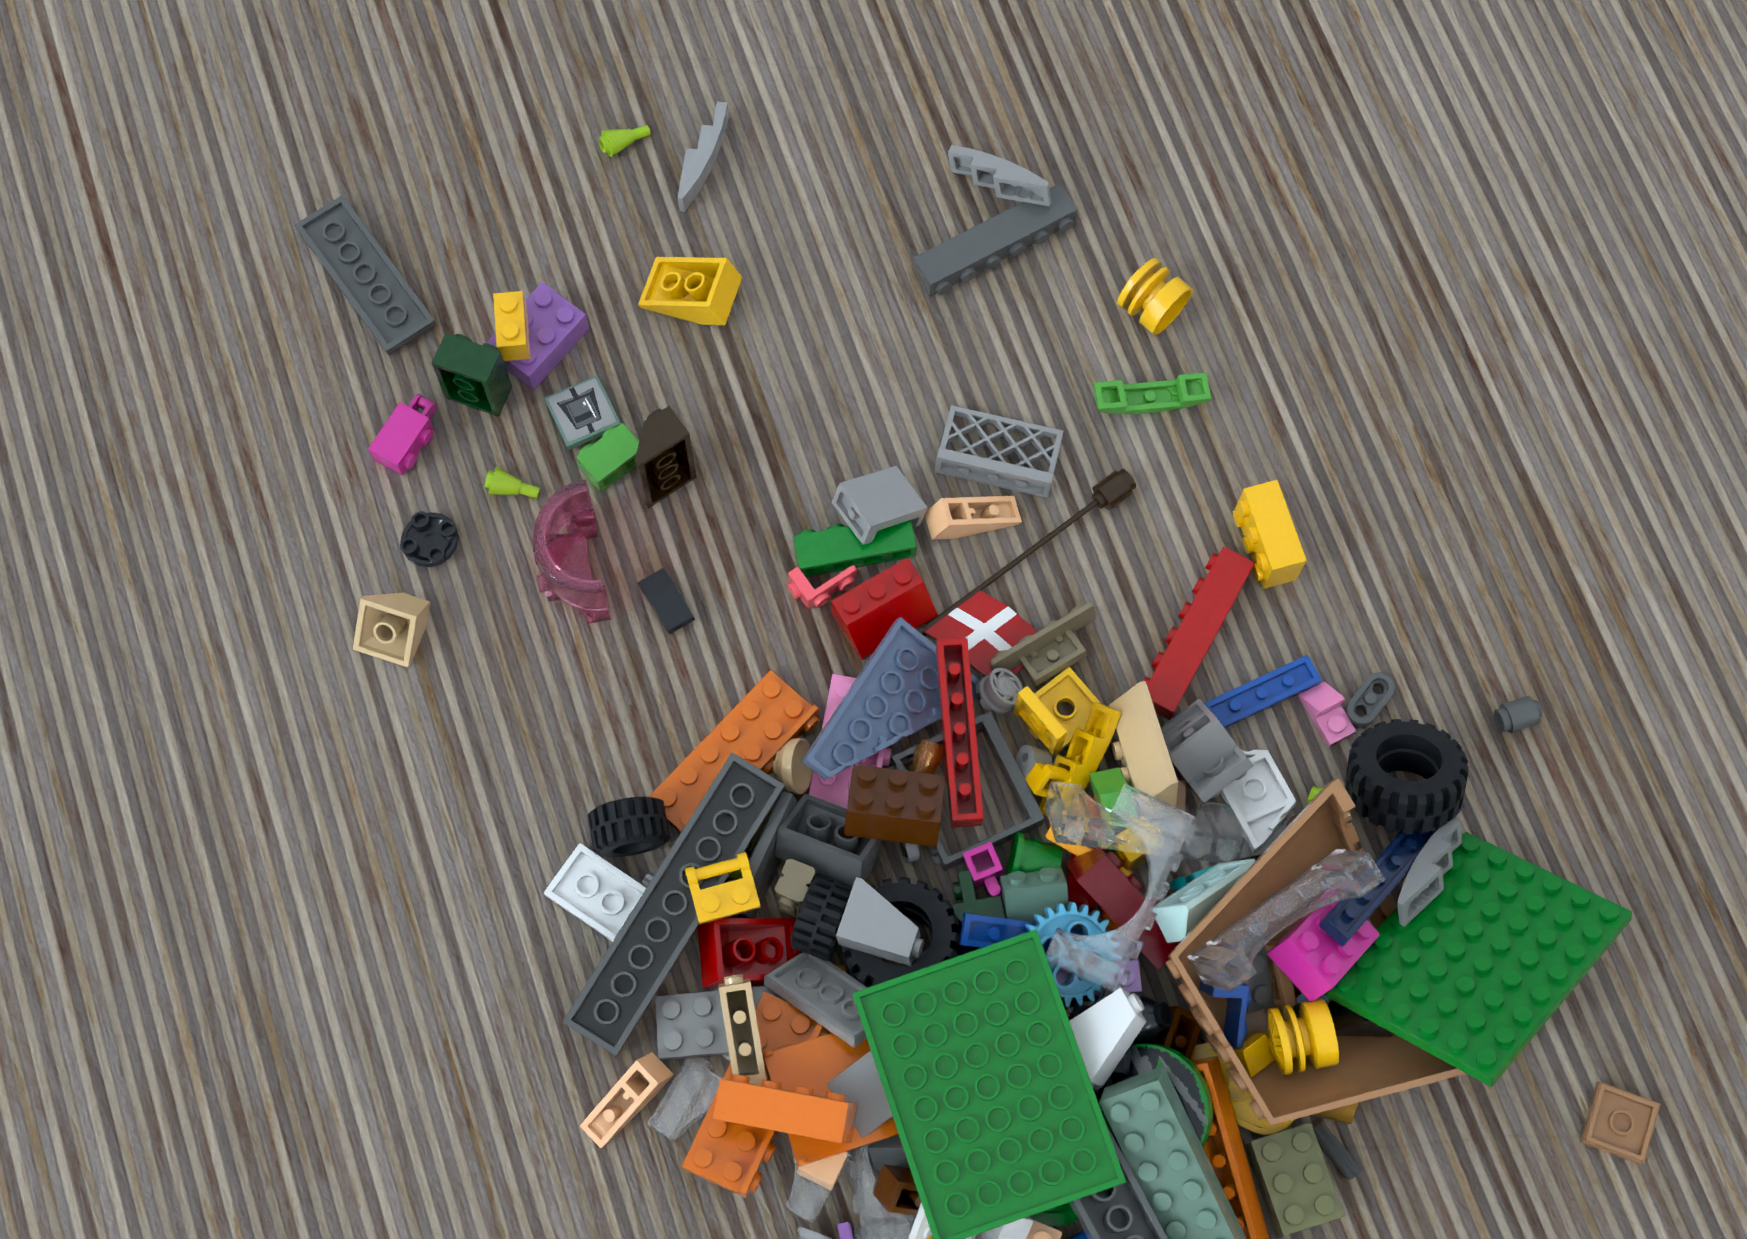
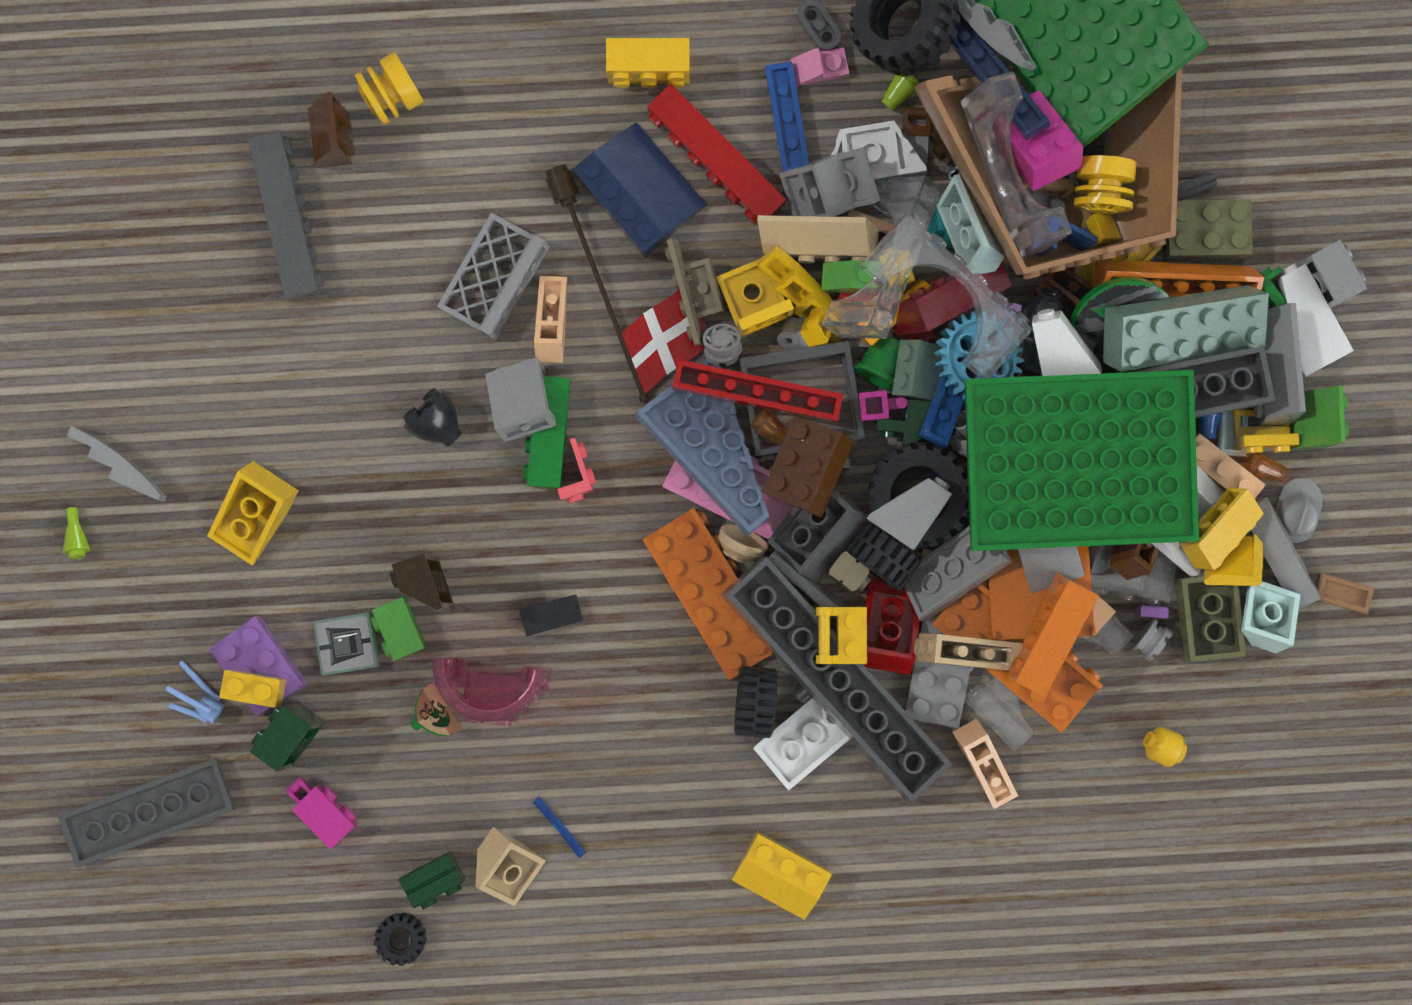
camera: 70 degrees left, 15 degrees up
black dish [400,511,459,567] -> none
lime cone [484,466,540,499] -> none
red slope [831,558,938,660] -> none
light grey slope [948,145,1051,206] -> none
bright green slope [1093,372,1211,414] -> none
none -> light blue plant [166,661,225,724]
none -> reddish brown slope [308,92,355,168]
none -> black tyre [374,913,427,966]
none -> dark green brick [399,850,466,910]
none -> black piece [403,388,462,447]
none -> shield [411,682,462,736]
none -> blue piece [533,796,586,858]
none -> dark blue slope [572,122,707,258]
none -> yellow slope [731,831,832,920]

